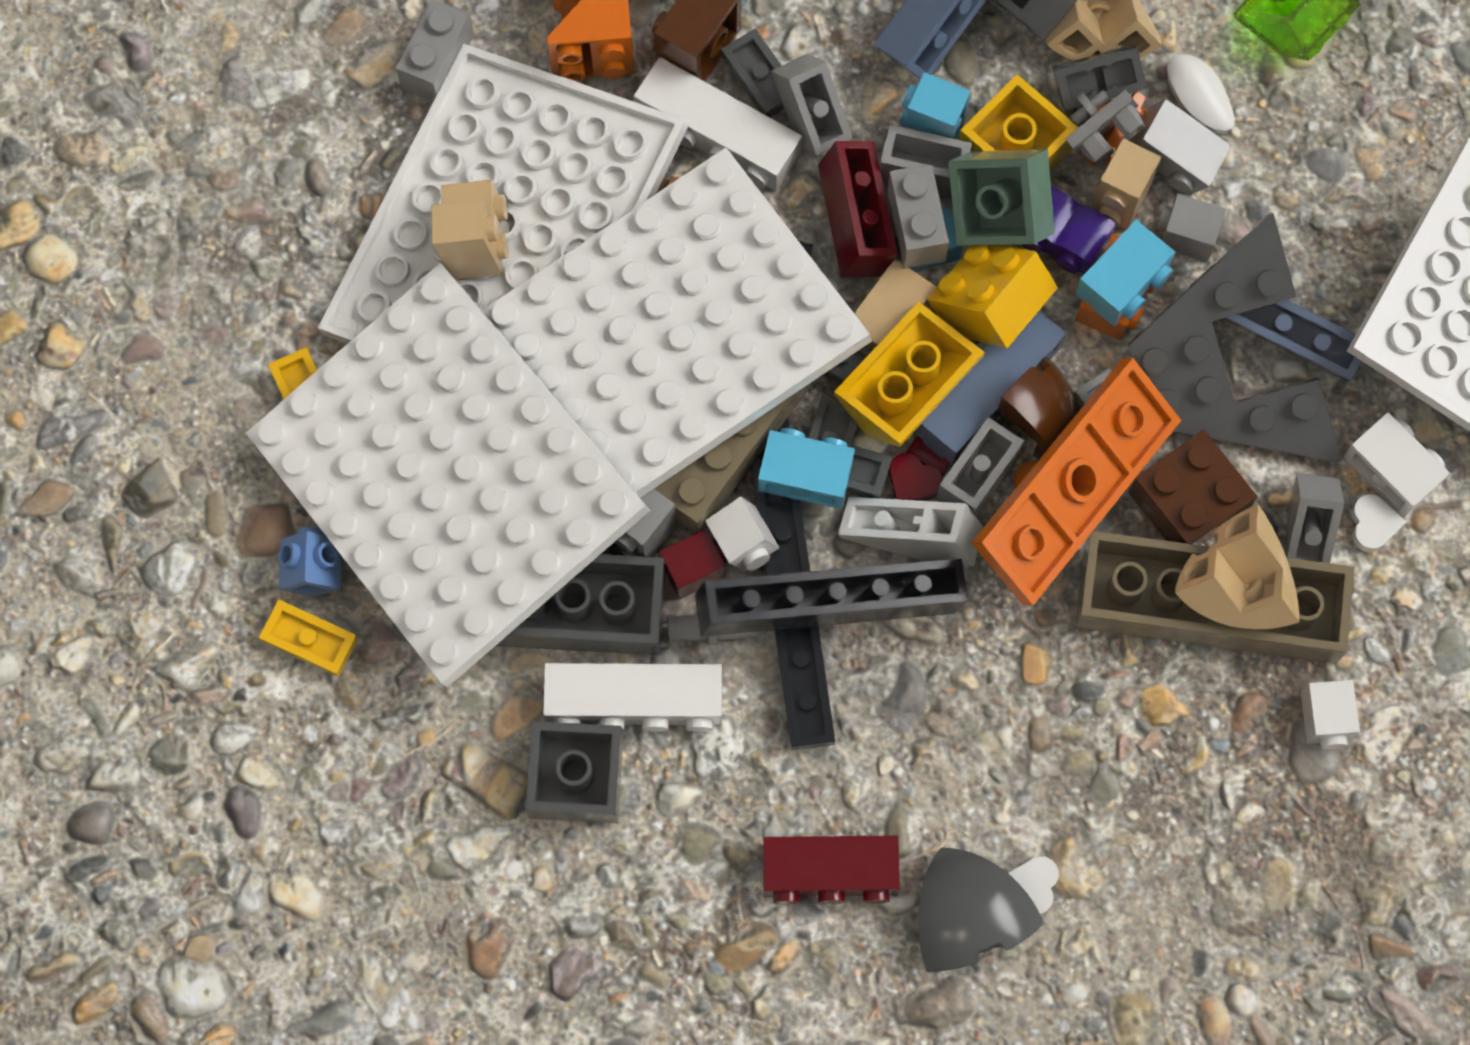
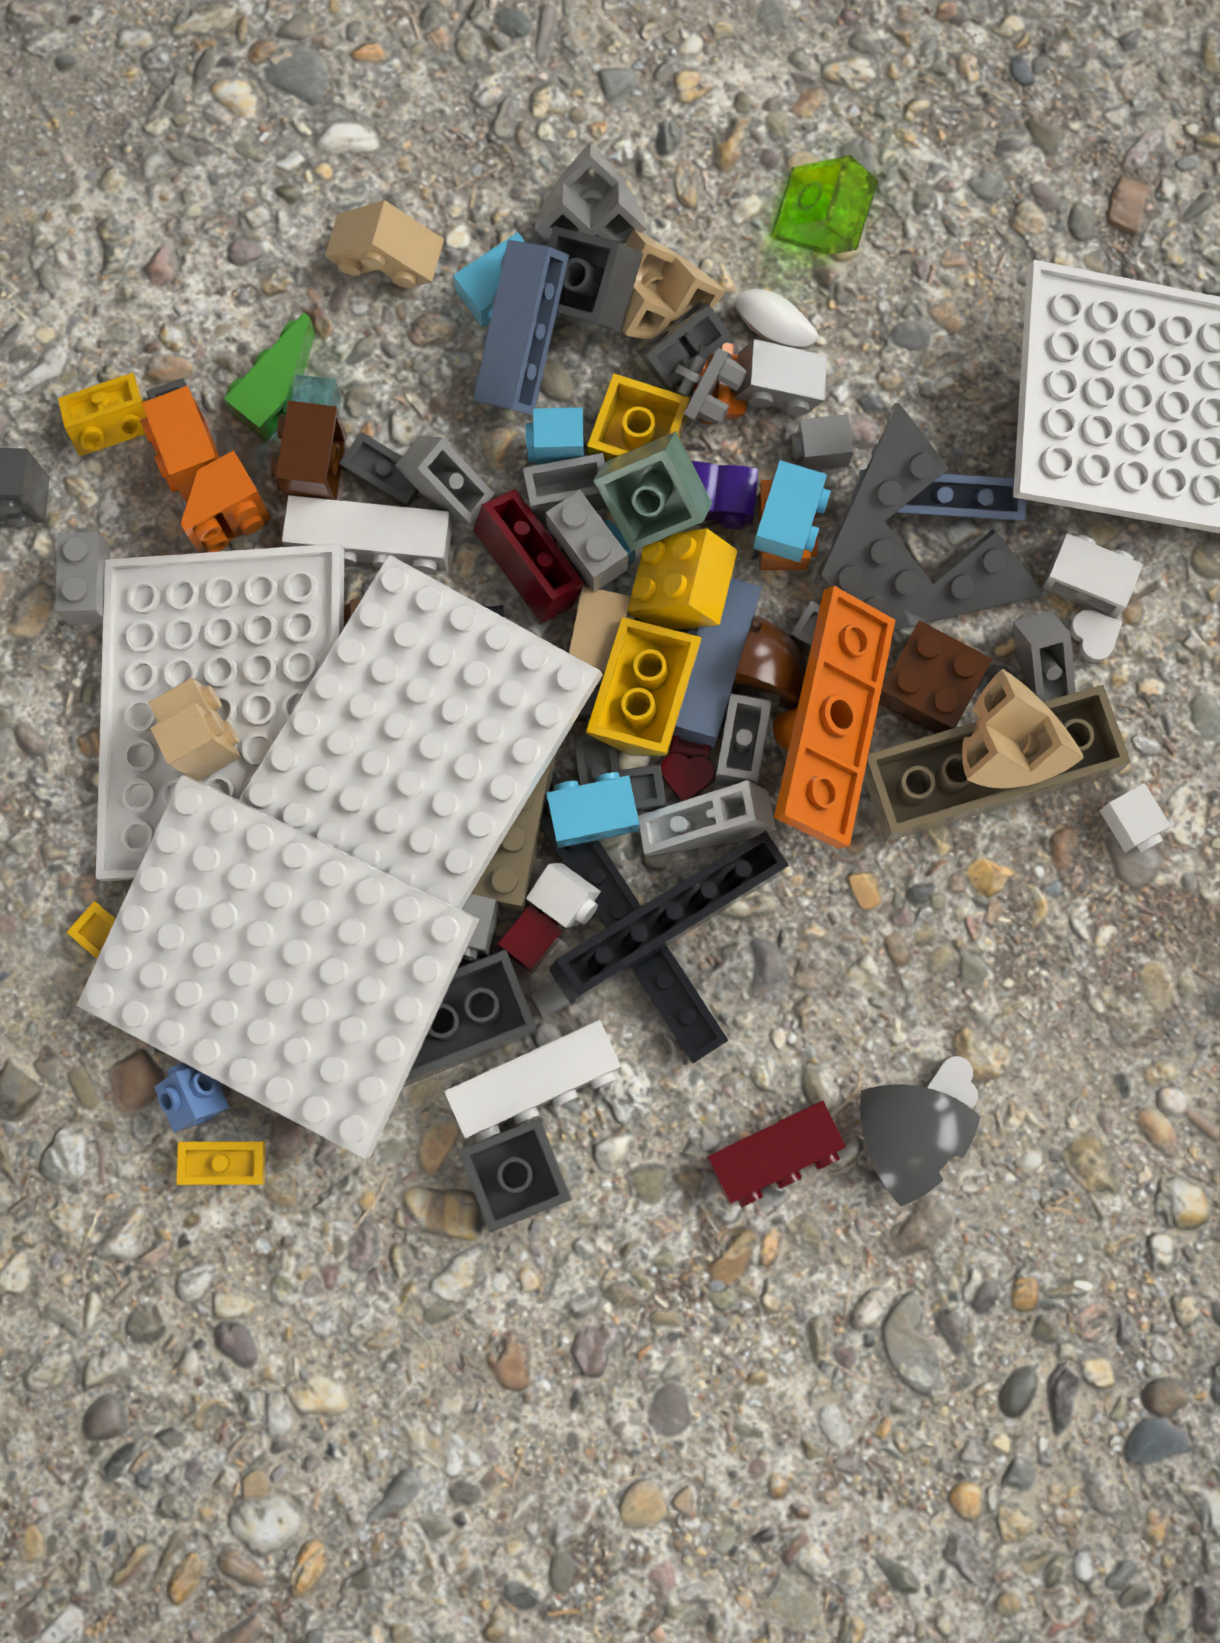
camera: 25 degrees left, 5 degrees up
tan brick [1091,138,1161,230] -> none

